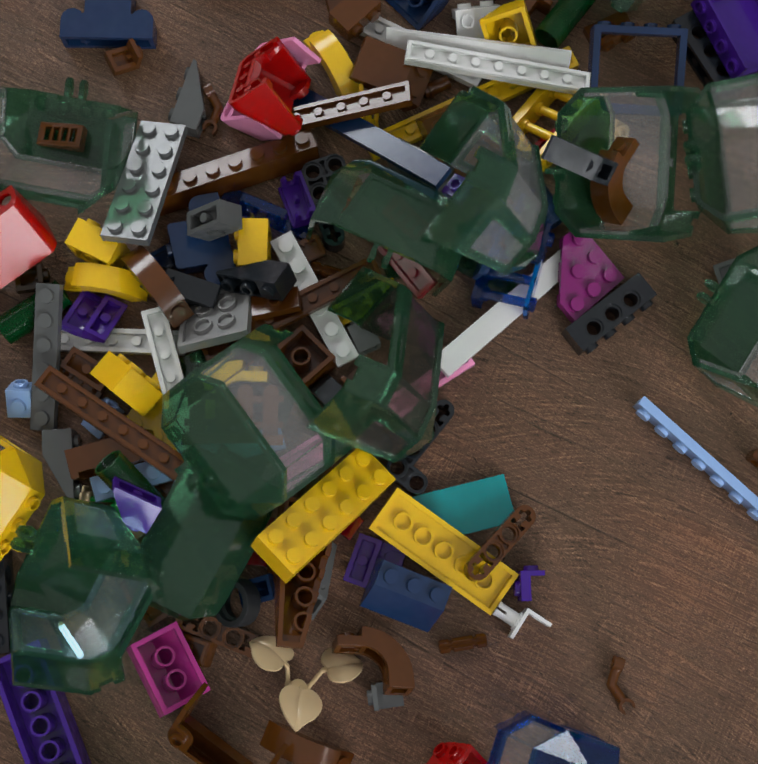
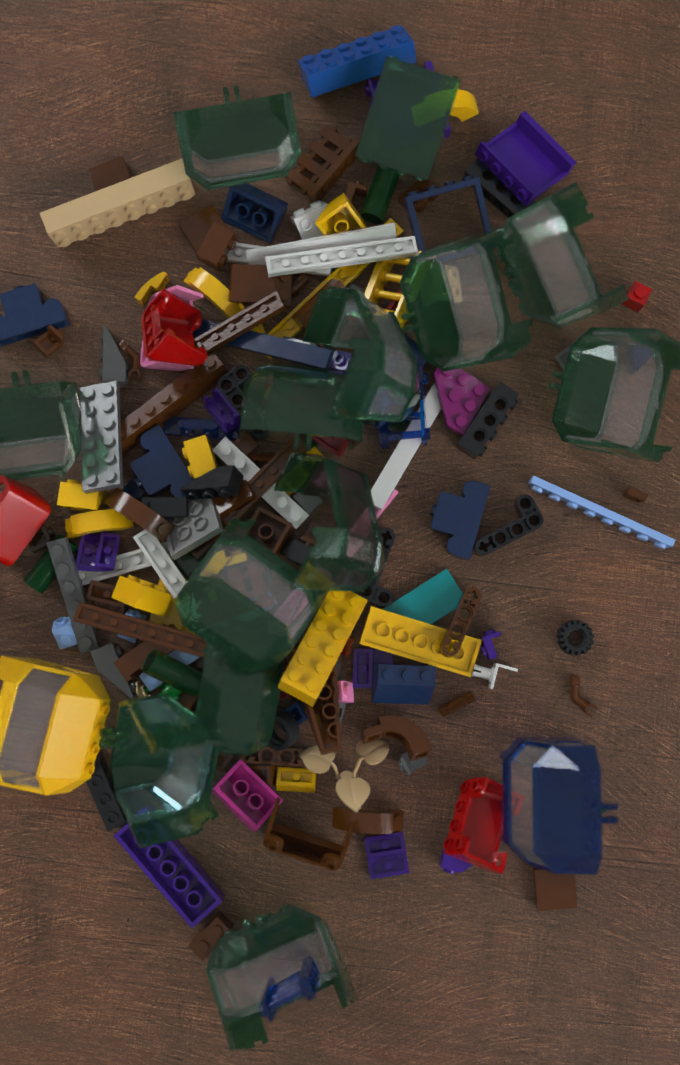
camera: 10 degrees left, 5 degrees up
reddish brown slope [36,122,88,153] -> none
dark purple slope [112,476,162,534] -> none
dark grey brick [187,199,242,242] -> none
black slope [541,135,618,186] -> none
reddish brown arch [590,137,639,225] -> none
none -> yellow slope [134,271,170,307]
none -> yellow slope [276,767,316,793]
none -> bright pink bracket [337,681,354,703]
none -> dark blue brick [430,481,491,561]
none -> black beam [473,494,544,557]
none -> black tyre [556,620,594,655]

